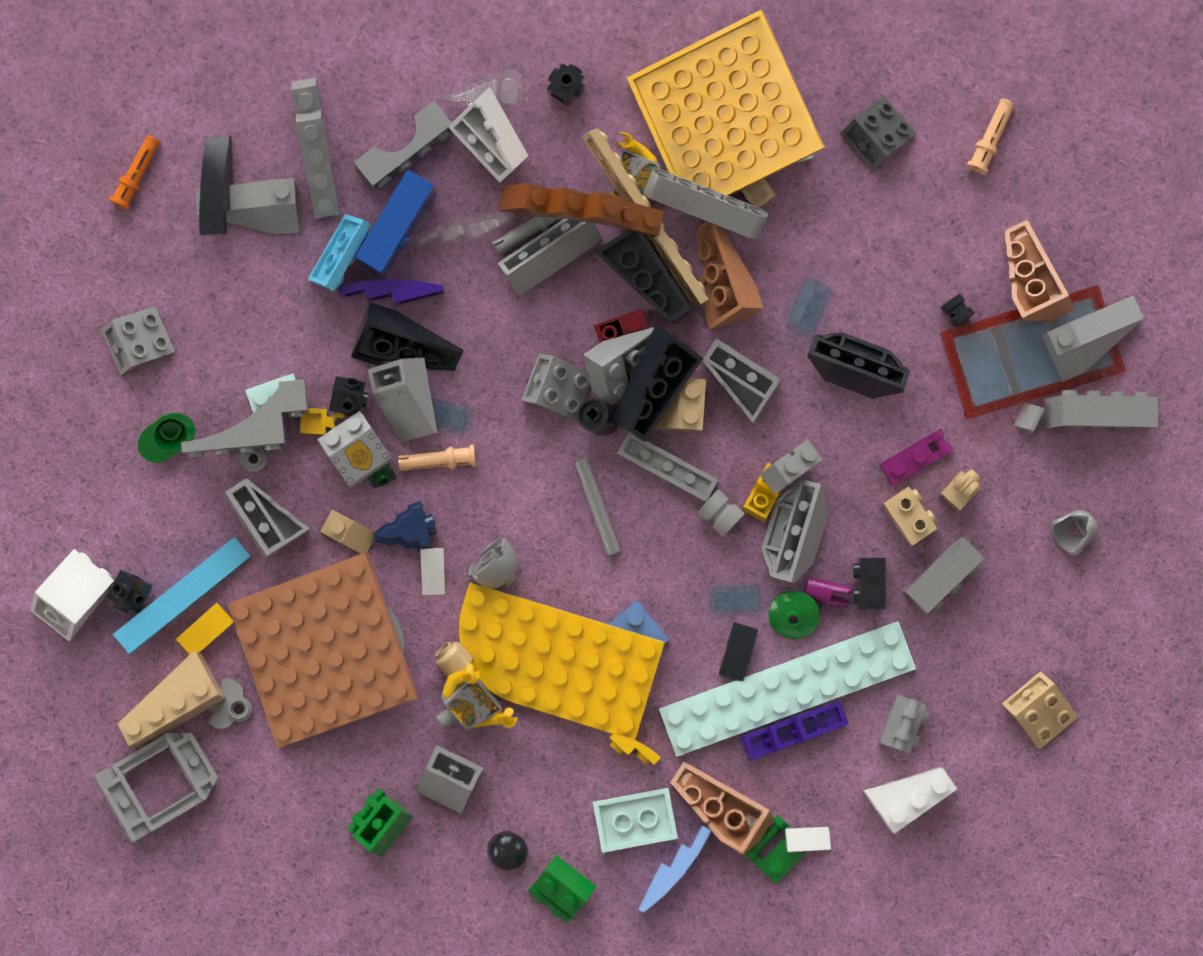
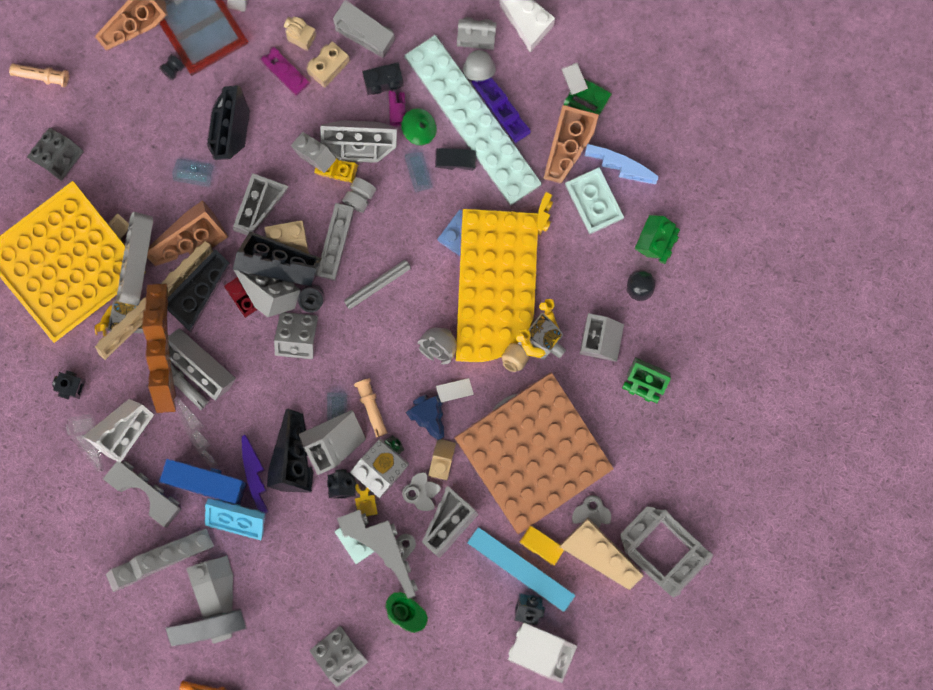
camera: 105 degrees left, 5 degrees down
none -> light grey plate [402,472,441,511]
none -> light grey helmet [463,50,496,81]

